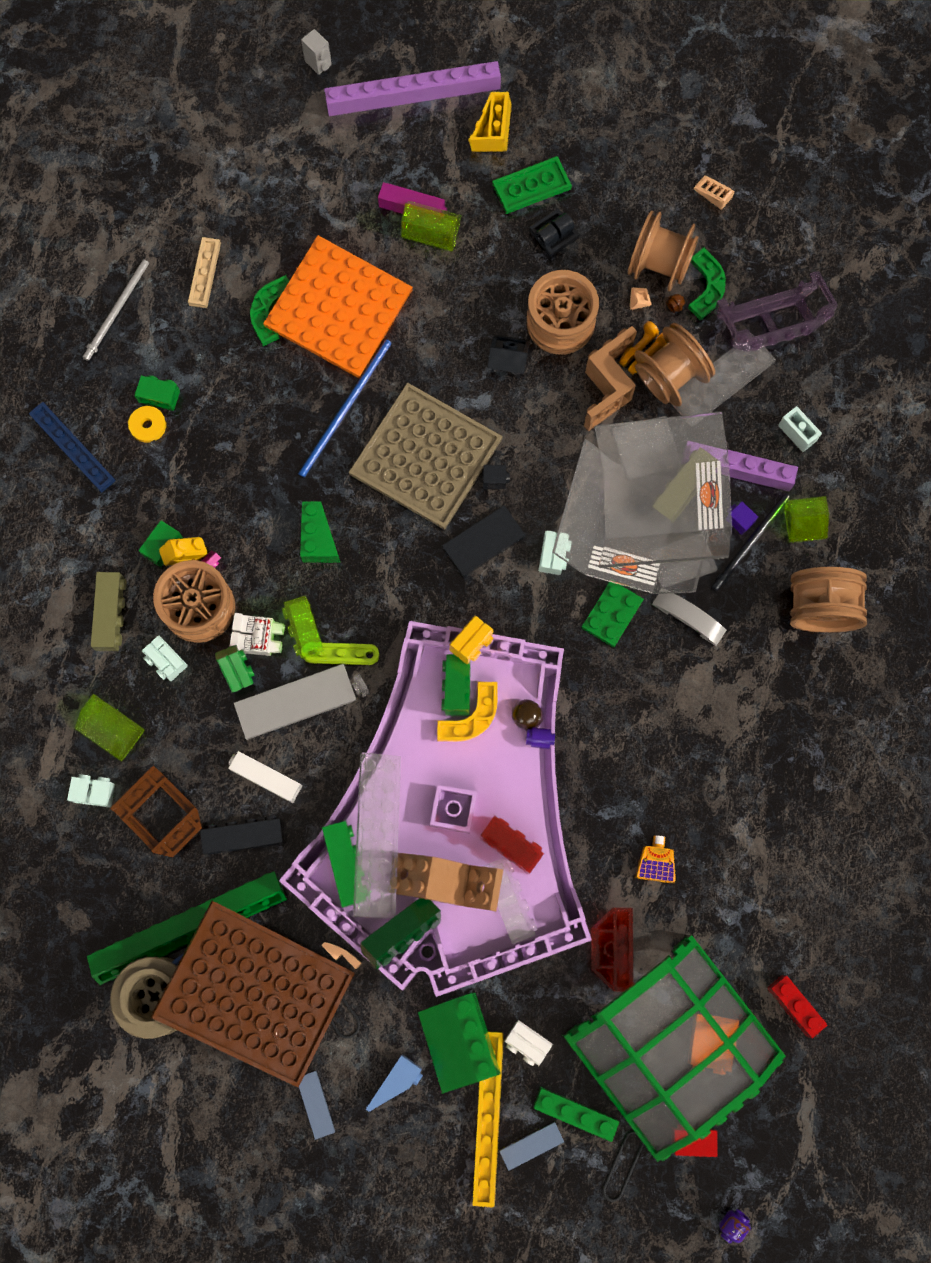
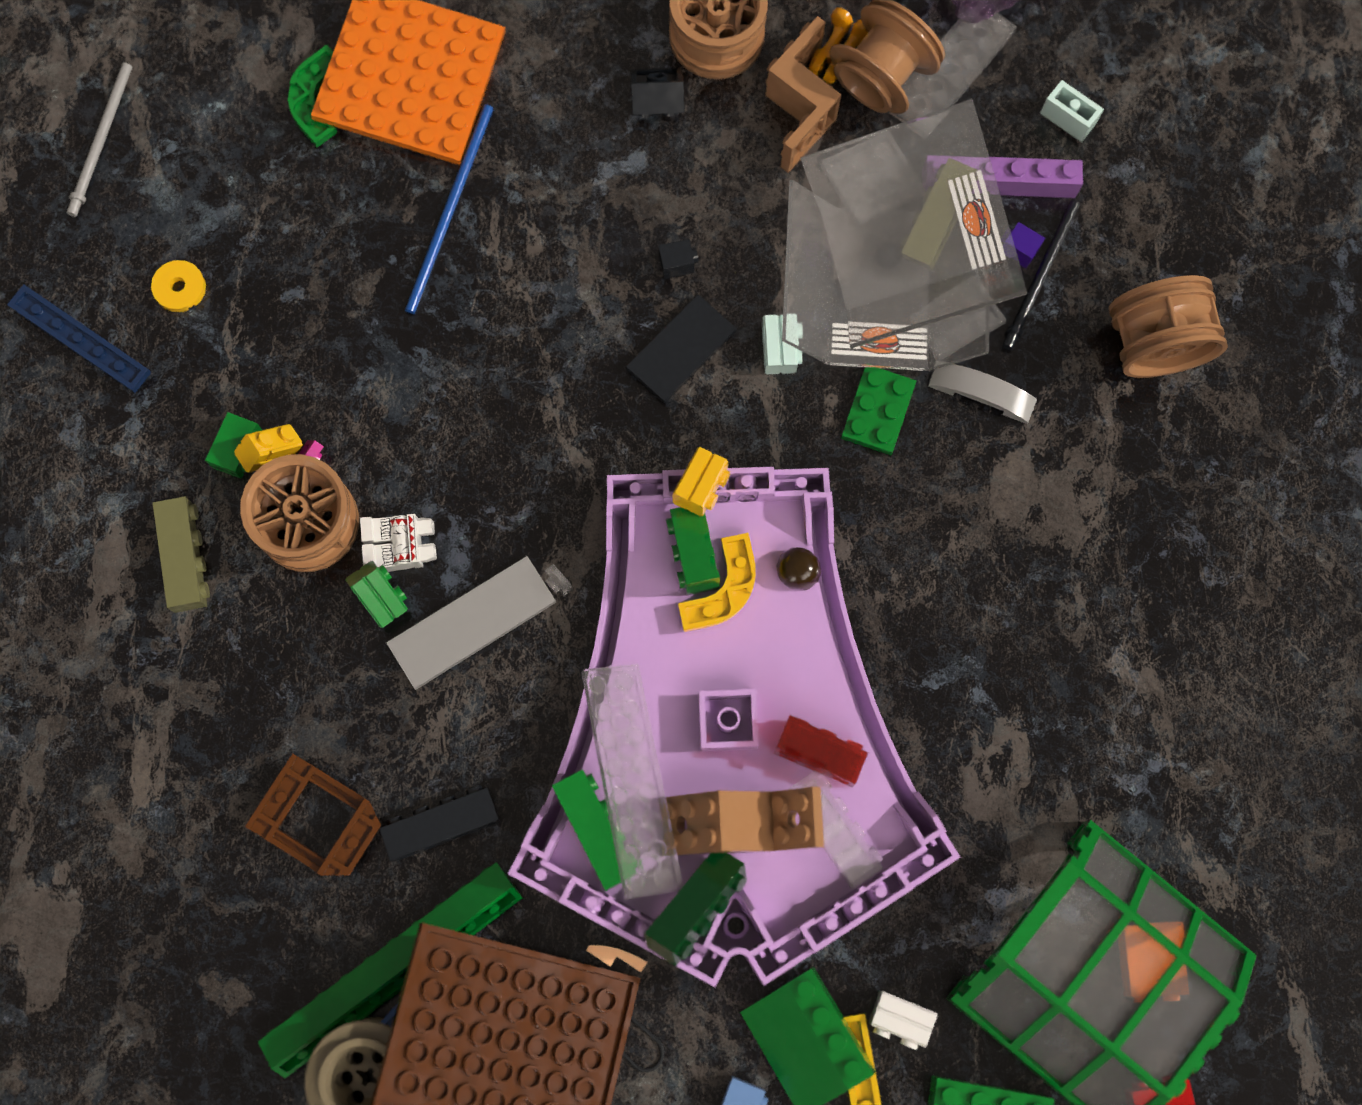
camera: 15 degrees left, 0 degrees up
light aqua piece [67,774,115,808] -> none
clear neon green slope [75,694,145,762] -> none
green brick [135,375,180,411] -> none
light aqua brick [142,636,188,681] -> none
tan plate [188,237,221,308] -> none
white brick [229,751,302,803] -> none
clear neon green wedge [282,595,325,660] -> none
green wedge [300,502,341,563] -> none
lime plate [302,642,379,665] -> none
dark tan plate [349,383,503,530] -> none
dark purple brick [526,727,555,749] -> none
clear red wedge [591,908,633,992] -> none
torso [635,836,675,883] -> none
red brick [767,975,827,1038] -> none
clear neon green slope [784,496,829,543] -> none

